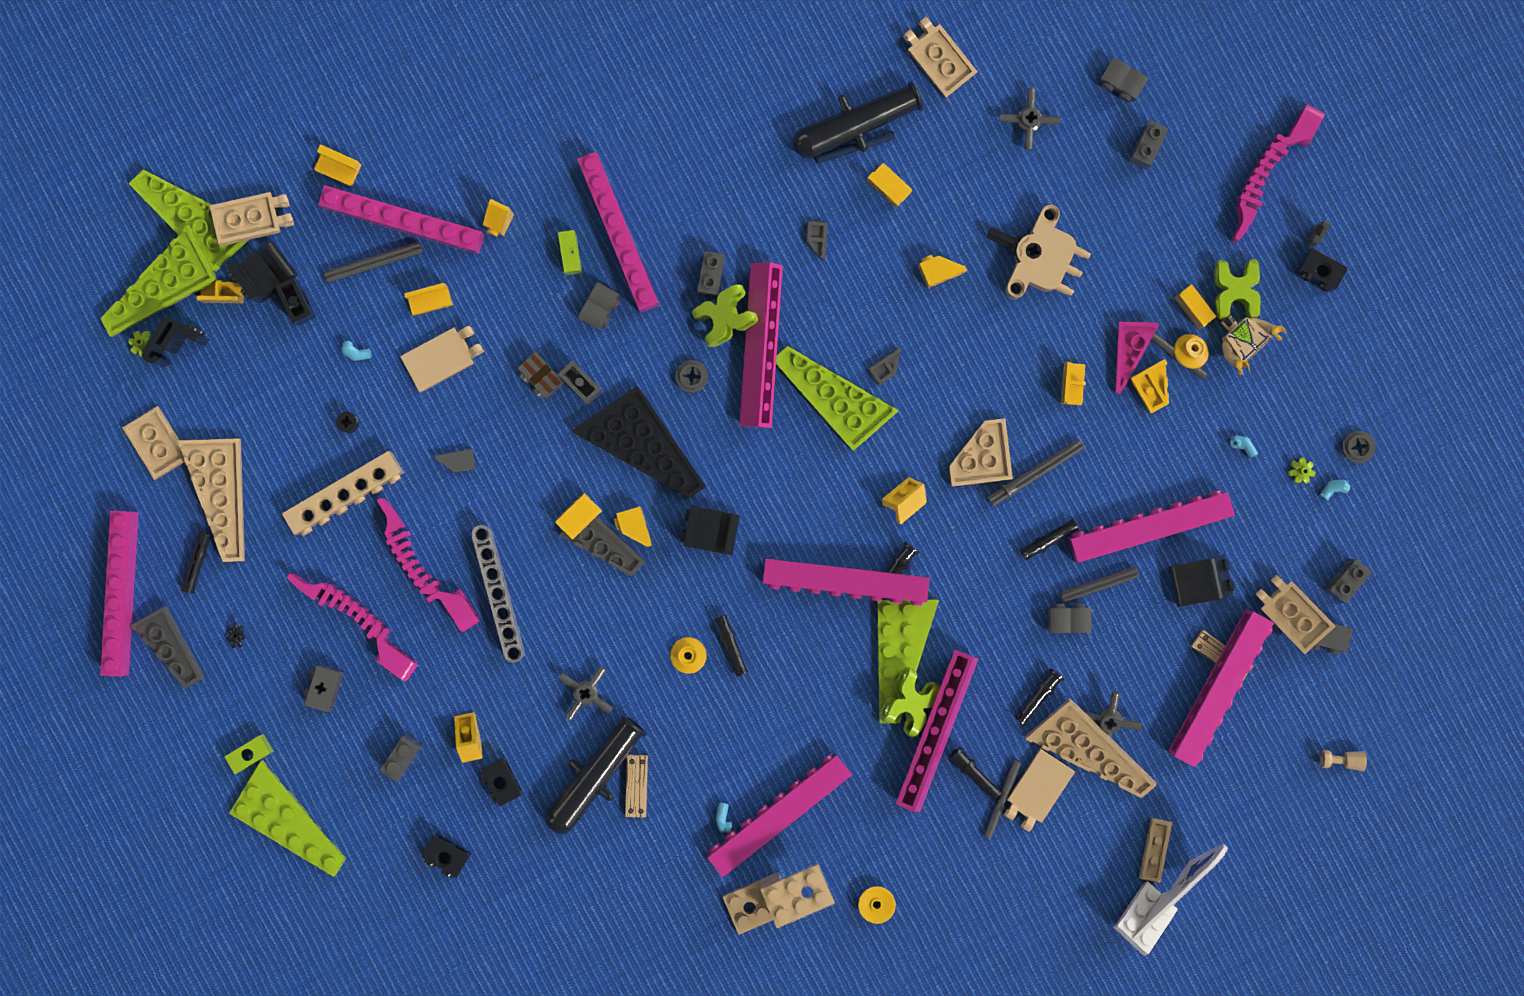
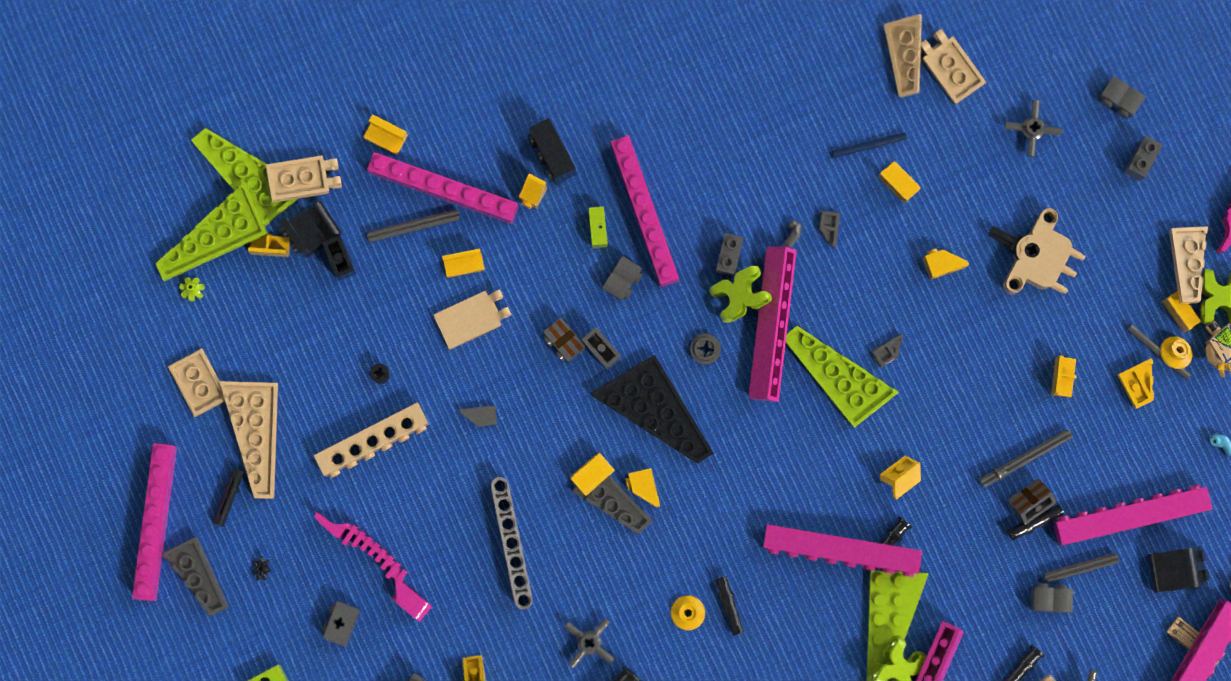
camera: 10 degrees right, 5 degrees down
black piece [142,318,210,367] -> none
medium azure arm [341,341,372,361] -> none
dark pink piece [377,498,480,632] -> none
black piece [681,505,740,555] -> none
black piece [793,81,923,158] -> none
tan plate [949,418,1013,487] -> none
dark pink wing [1115,322,1159,393] -> none
none -> black brick [528,118,576,185]
none -> dark grey arm [783,220,802,248]
none -> tan wing [884,14,922,98]
none -> dark grey brick [1008,478,1056,525]
none -> tan wing [1169,226,1208,304]

